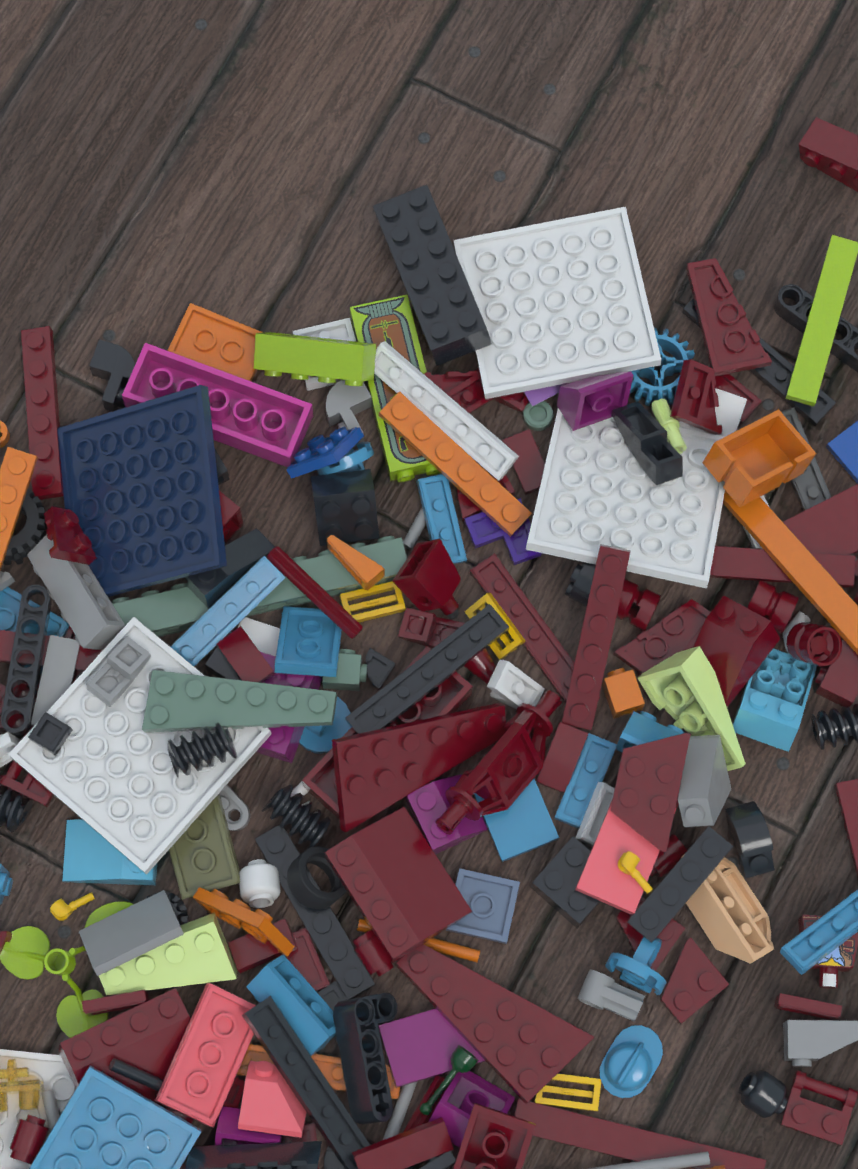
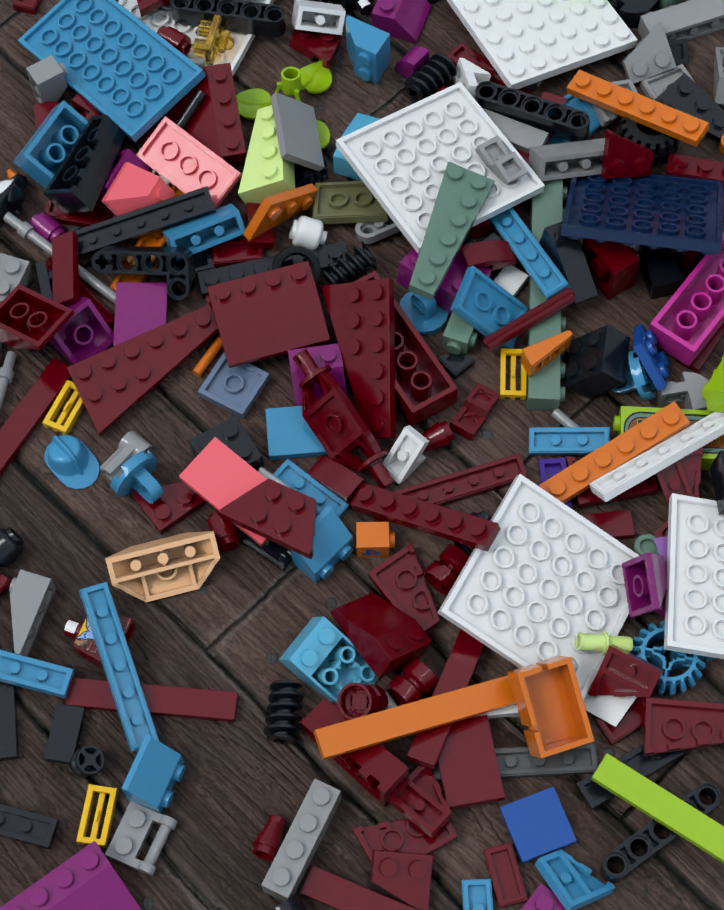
camera: 110 degrees right, 10 degrees down
black tile [28,712,73,756] -> none
yellow hand [50,892,95,921] -> none
dark red tile [82,990,149,1016] -> none
black piece [168,722,238,778] -> none
black plate [345,604,509,734] -> none
dark red torso [393,539,461,615] -> none
dark green hinge [420,1045,479,1115] -> none
yellow tile [464,593,526,660] -> none
black slope [612,401,683,485] -> none
yellow hand [618,851,653,893] -> none
black plate [627,826,733,943] -> none
yellowish green wedge [638,646,745,771] -> none
dark red wing [660,937,729,1025] -> none
light grey slope [678,735,731,827] -> none
black brick [725,801,775,879] -> none
dark red tile [774,993,842,1021] -> none

